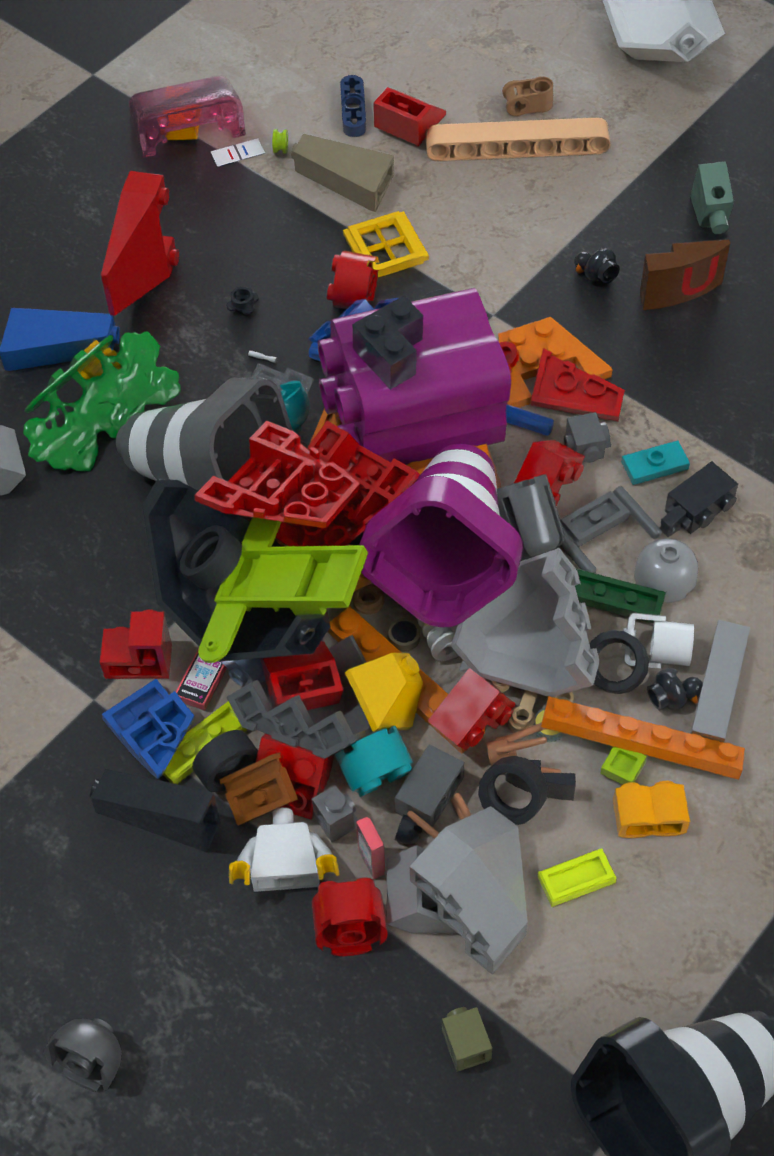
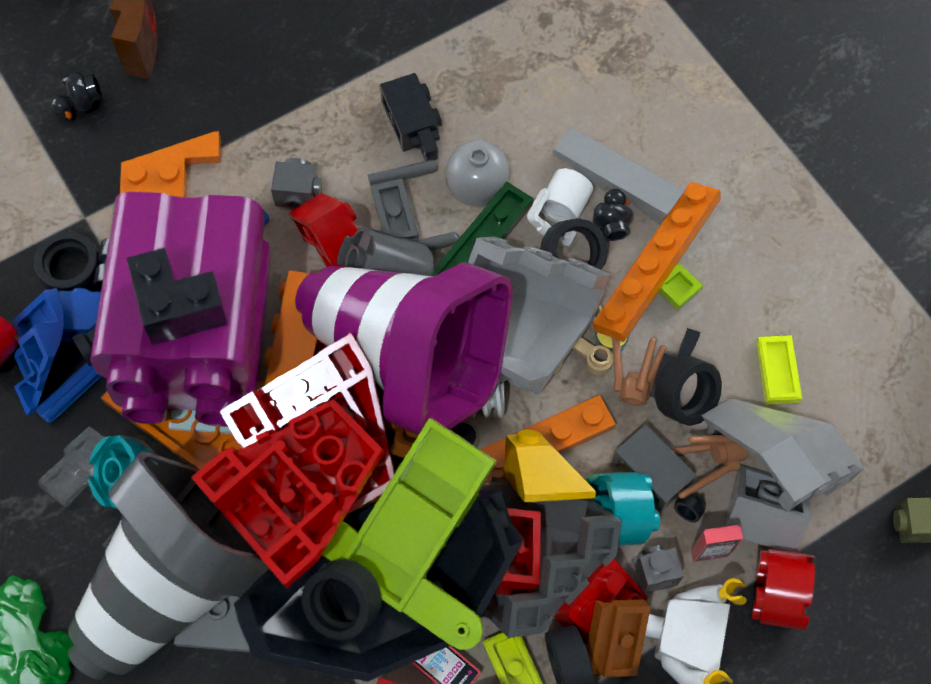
camera: 75 degrees left, 10 degrees up
white piece [248,350,277,363] -> none
red brick [428,668,516,751] -> none
red wing [531,348,625,421] -> none
light orange brick [613,781,690,838] -> none
teal plate [621,440,690,485] -> none

